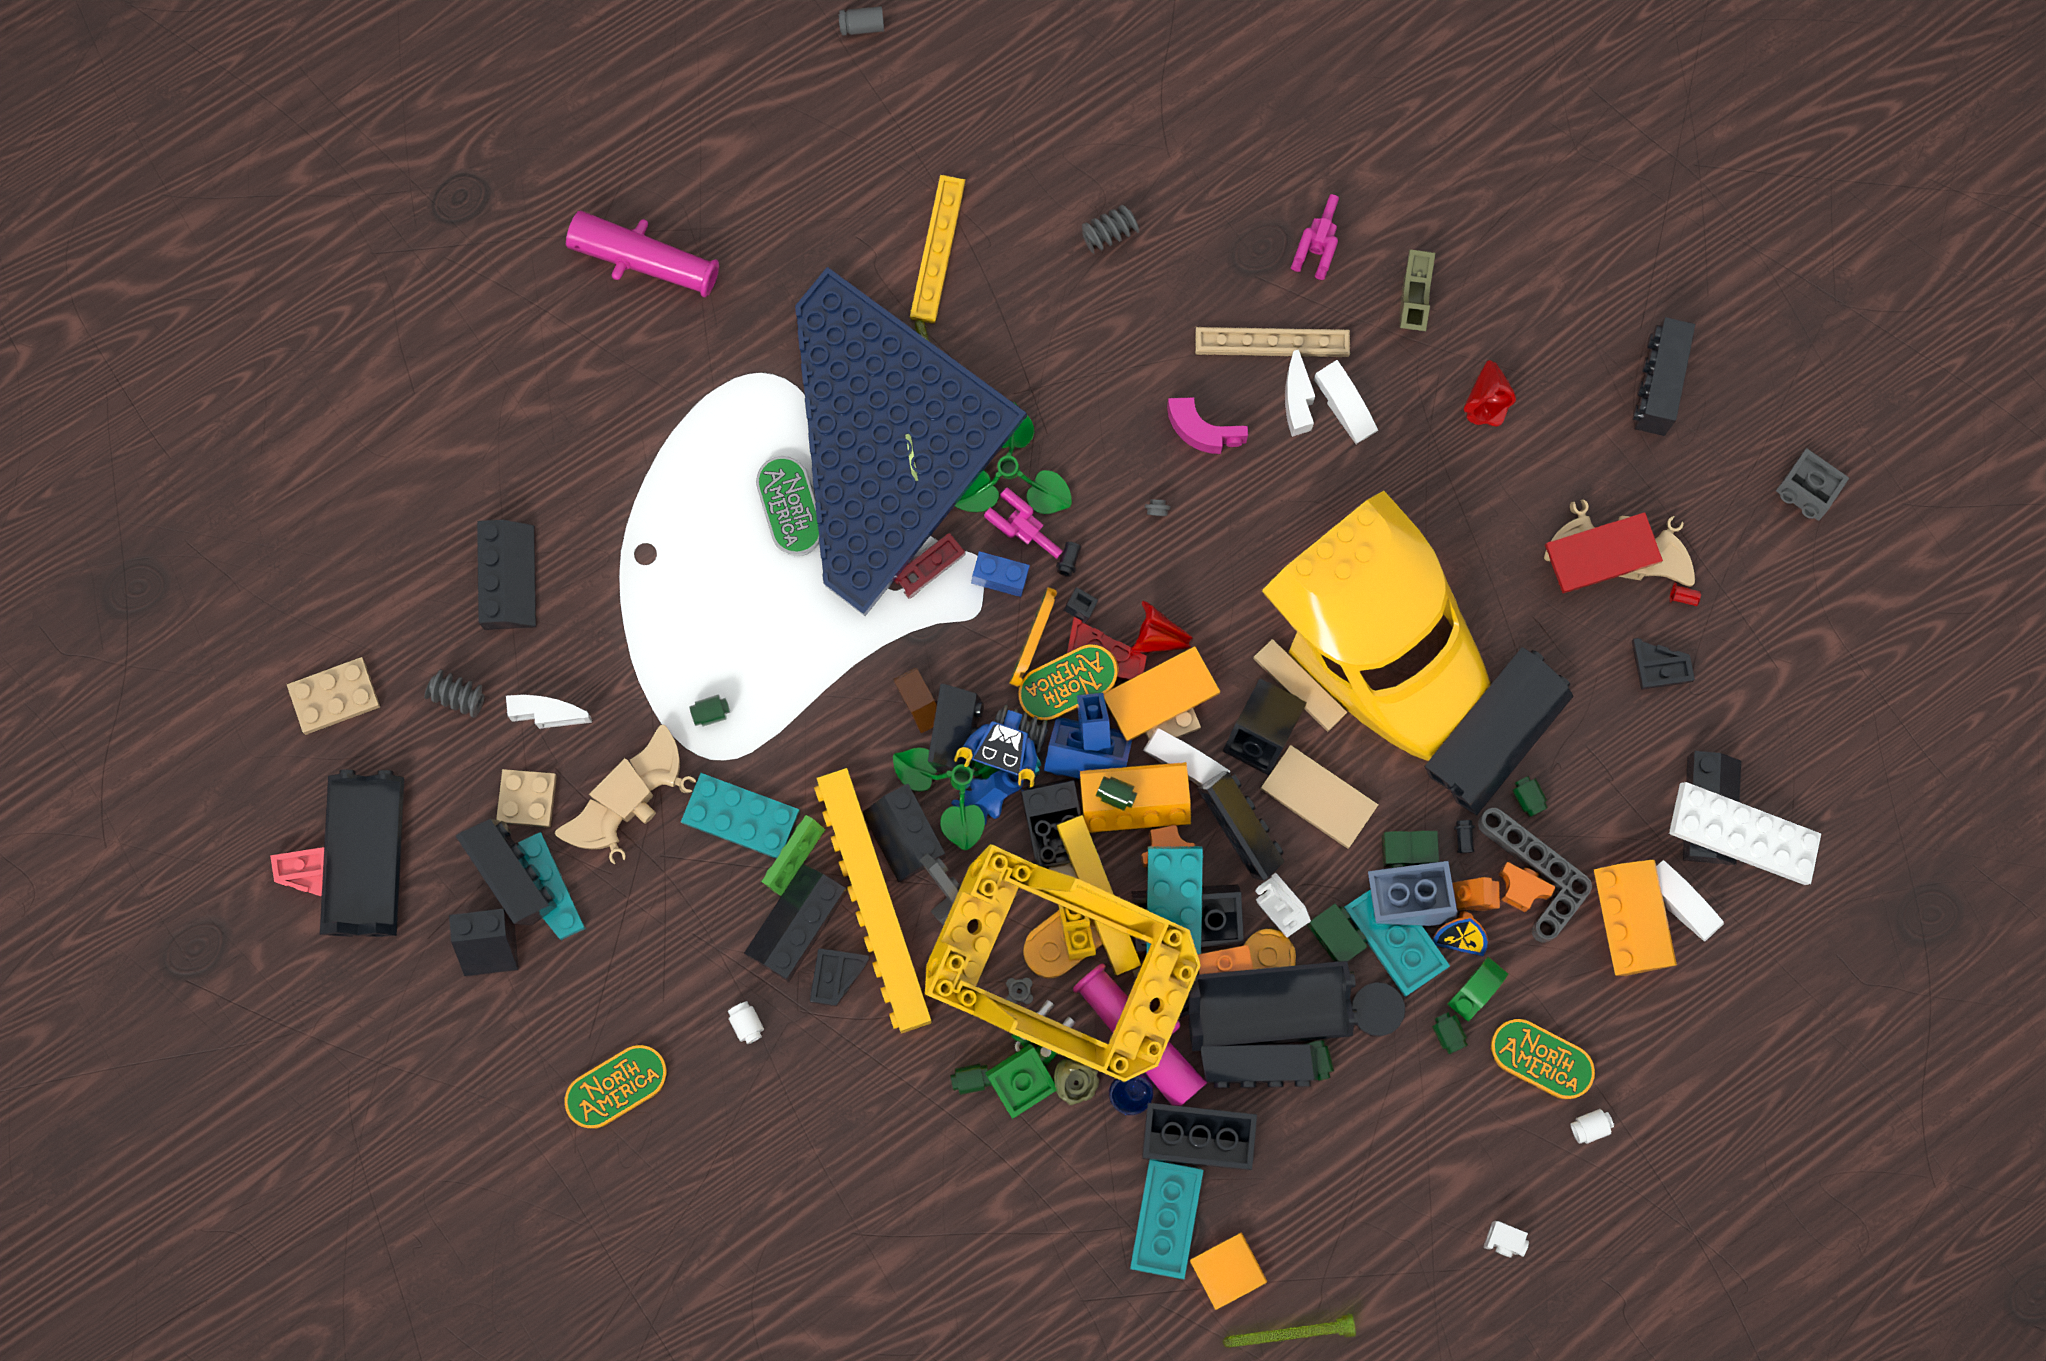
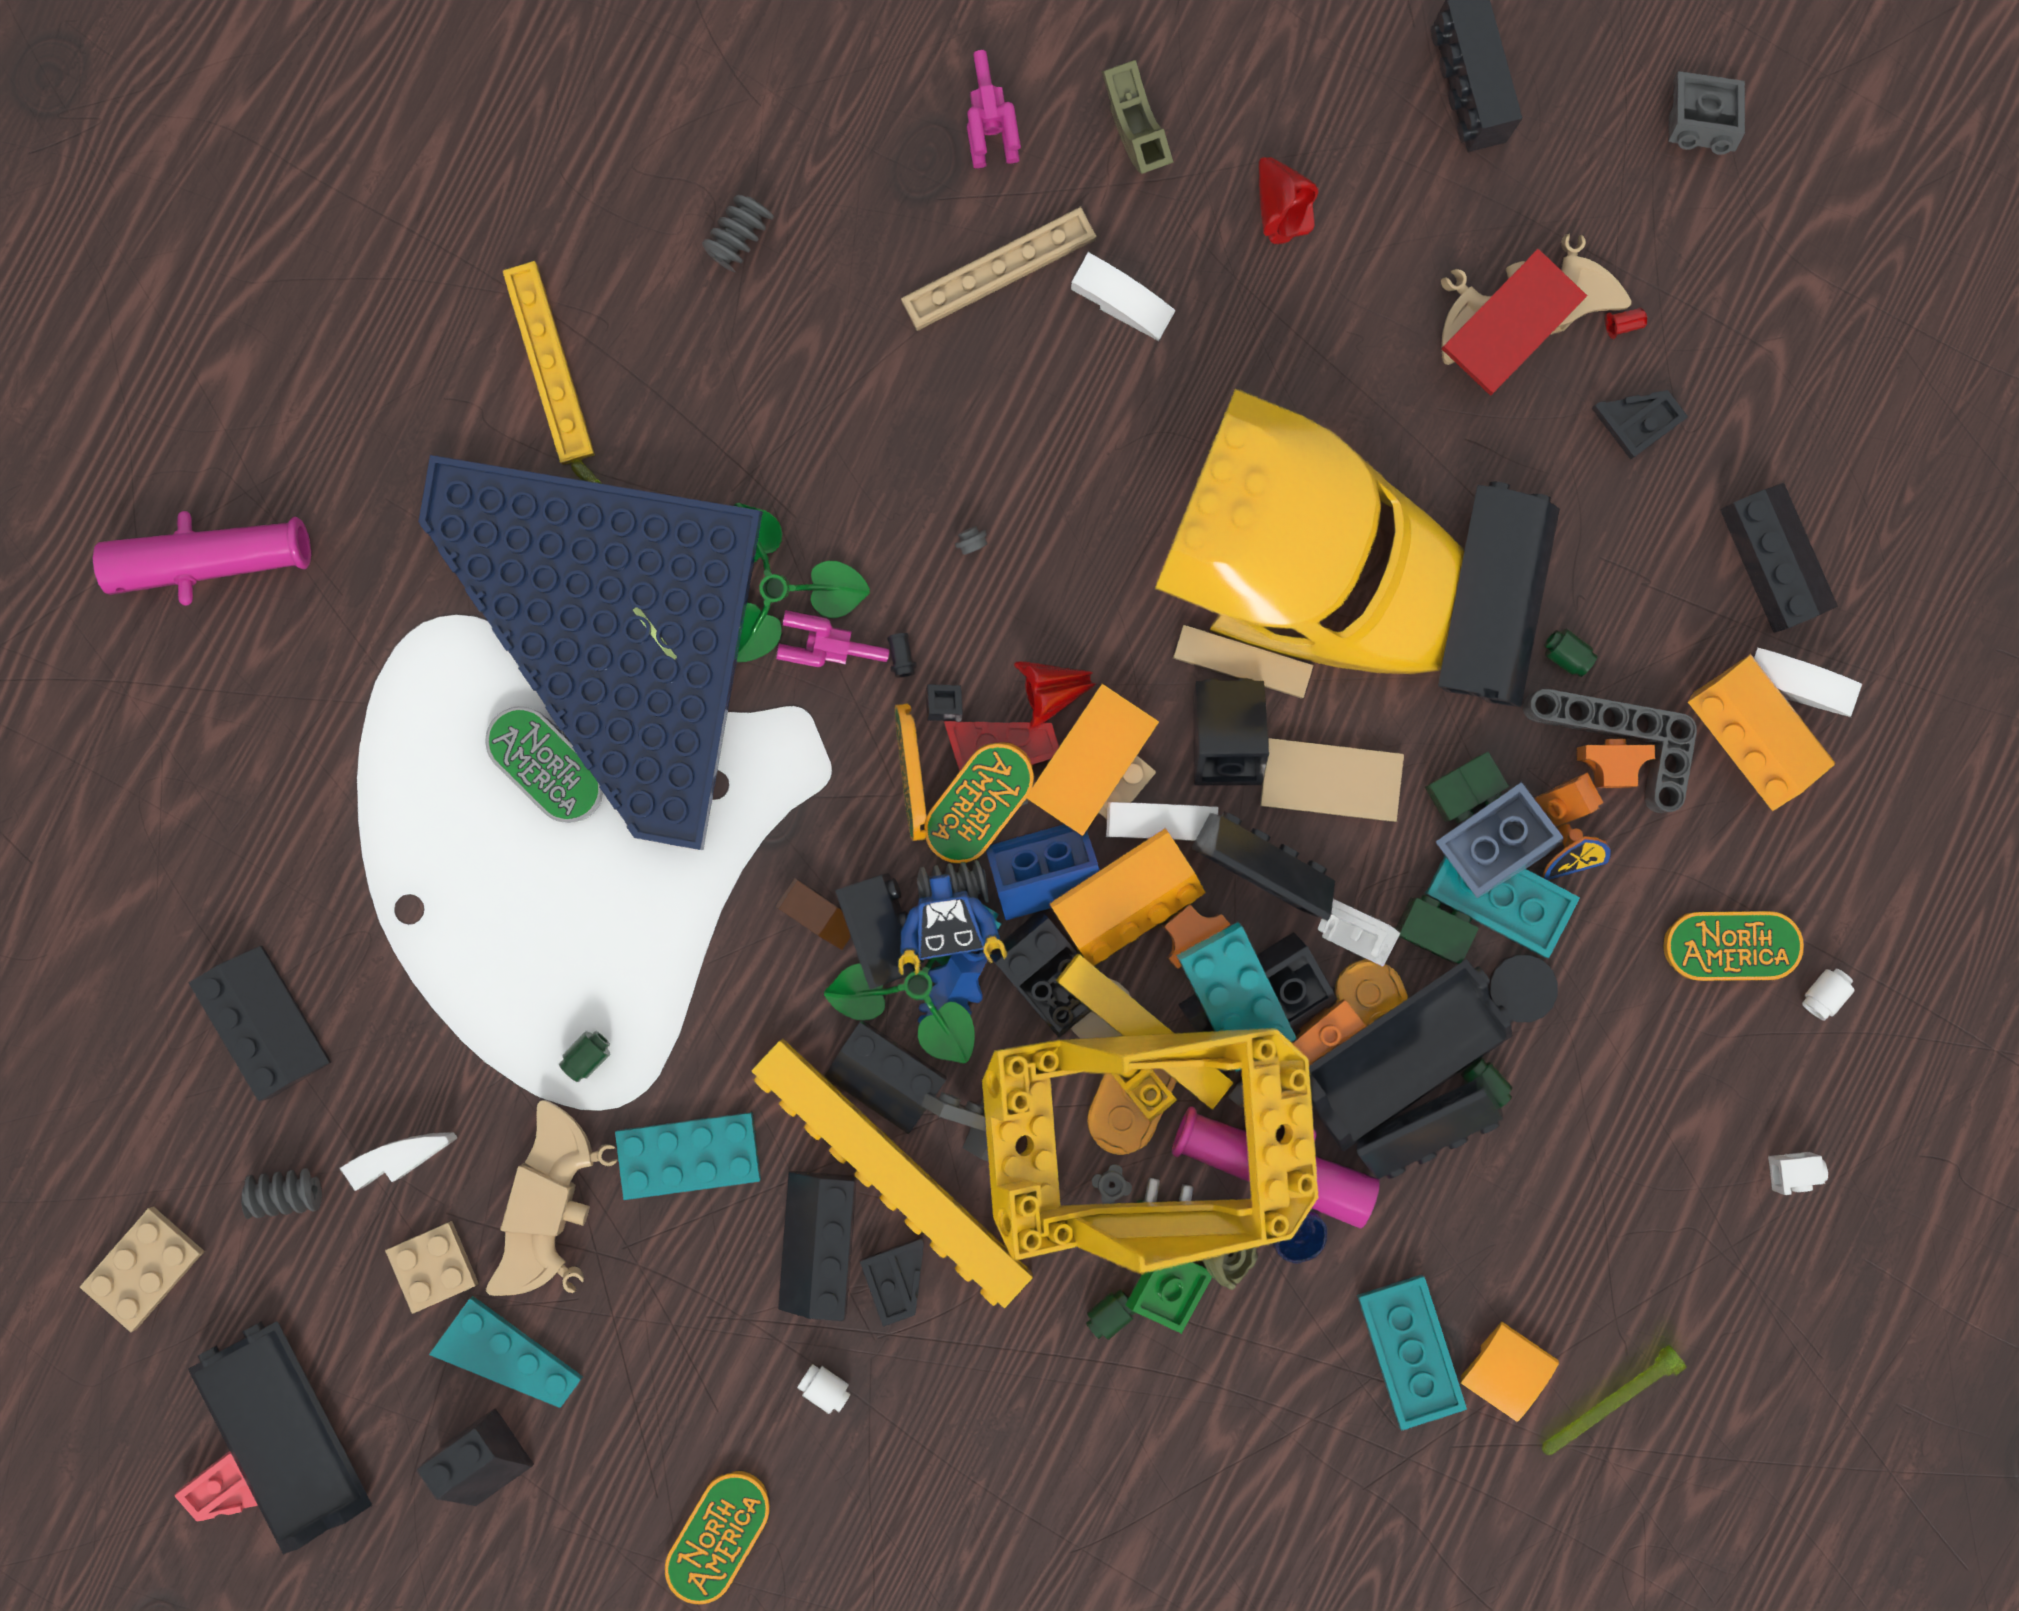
camera: 30 degrees left, 10 degrees up
black slope [456,819,557,926] -> none
bright green plate [761,815,825,896] -> none
dark grey piece [838,6,884,36] -> none
dark red plate [894,533,966,599] -> none
blue brick [971,551,1030,597] -> none
blue brick [1077,693,1111,751] -> none
dark green brick [1096,776,1137,811] -> none
black slope [1141,1103,1257,1171] -> none
dark pink arch [1167,398,1248,454] -> none
white slope [1285,349,1315,436] -> none
dark green brick [1432,1012,1468,1054] -> none
green brick [1448,957,1508,1022] -> none
black pin [1454,820,1475,853] -> none
white plate [1669,782,1821,885] -> none

